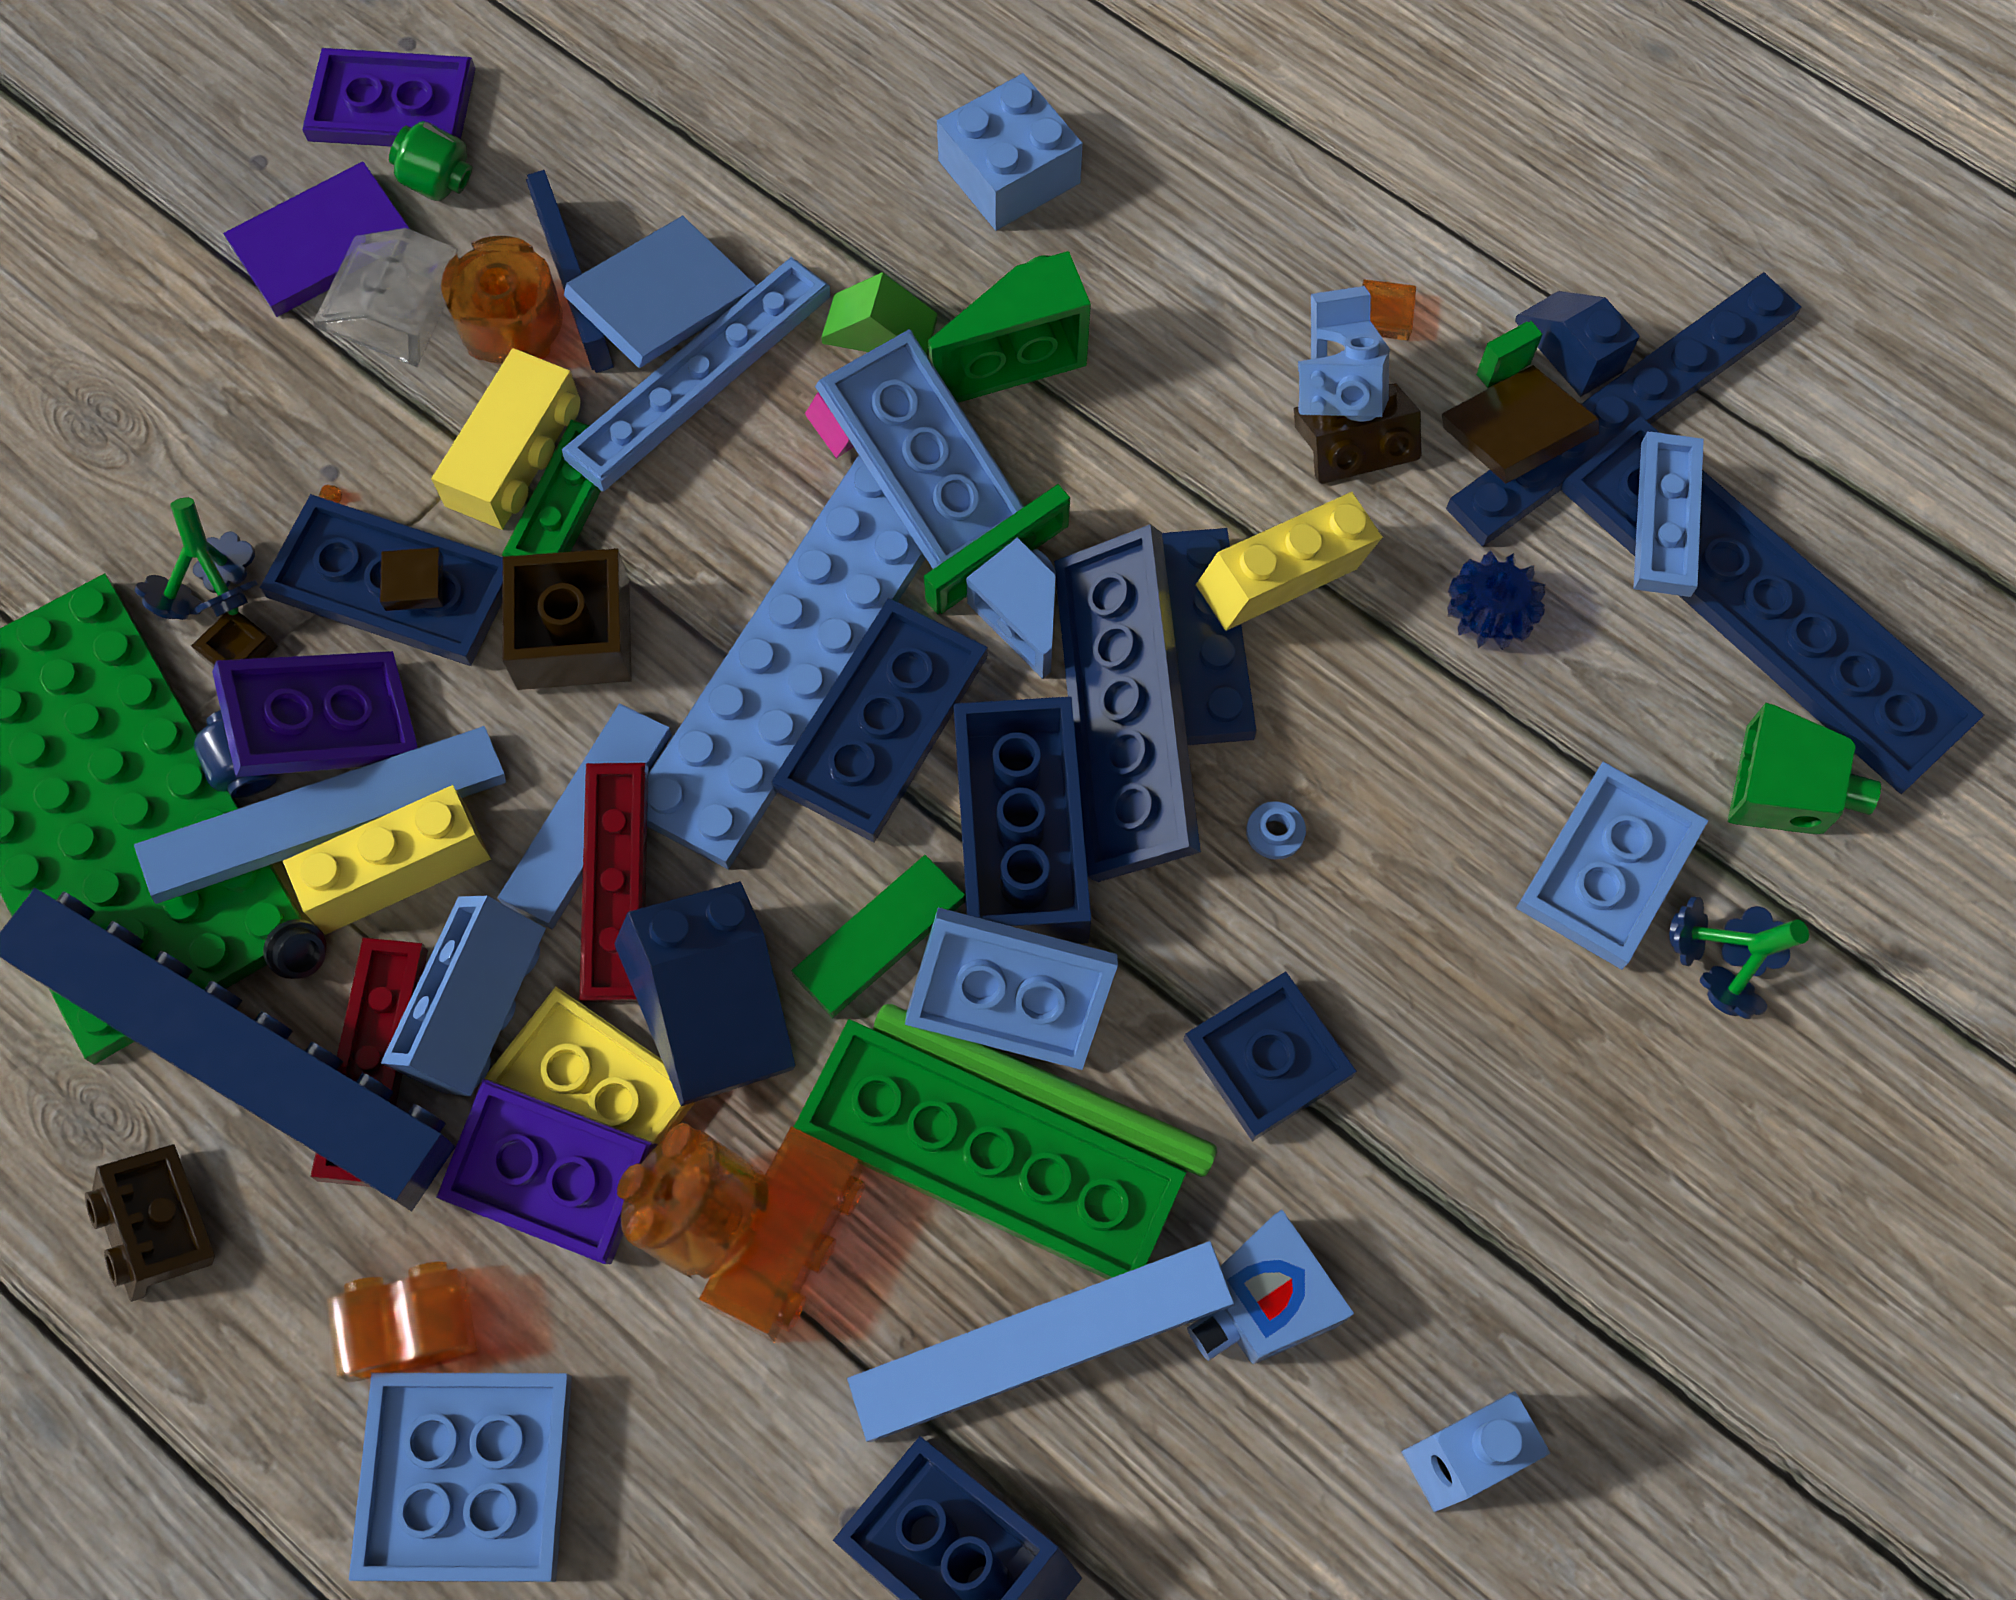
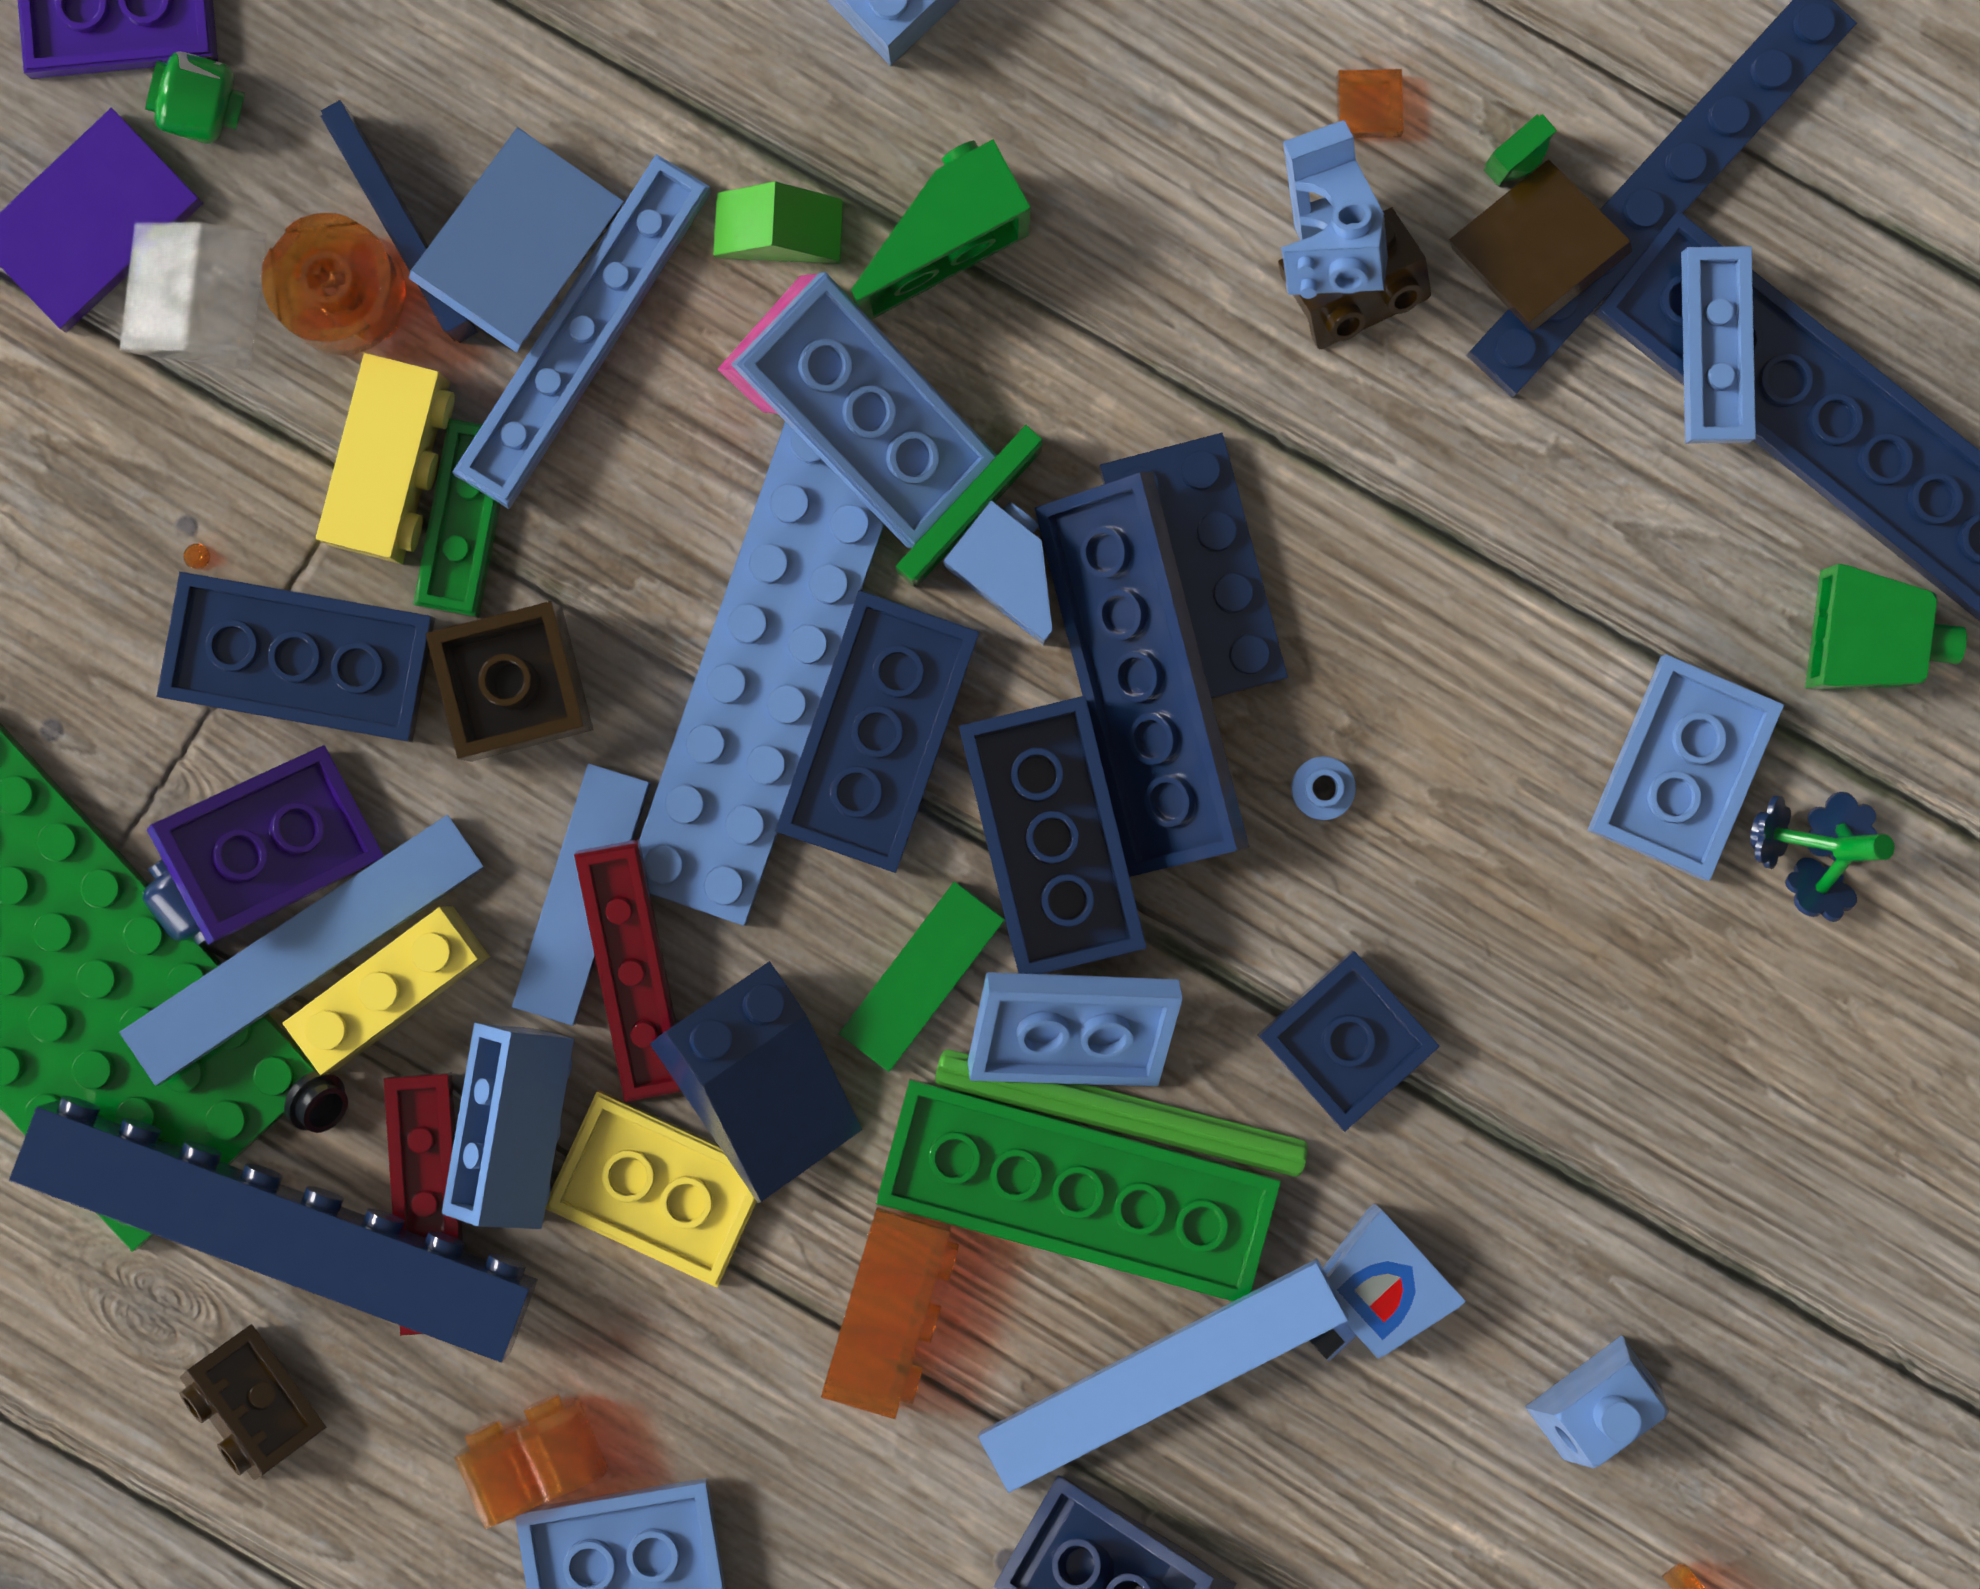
camera: 10 degrees left, 20 degrees up
dark blue plant [134,497,259,620] -> none
dark brown tile [191,611,278,667] -> none
dark brown tile [380,547,444,611] -> none
dark purple tile [436,1079,657,1265] -> none
clear orange brick [617,1123,769,1279] -> none
light yellow brick [1196,492,1383,631] -> none
clear blue gear [1447,550,1545,650] -> none
dark blue slope [1515,291,1640,397] -> none

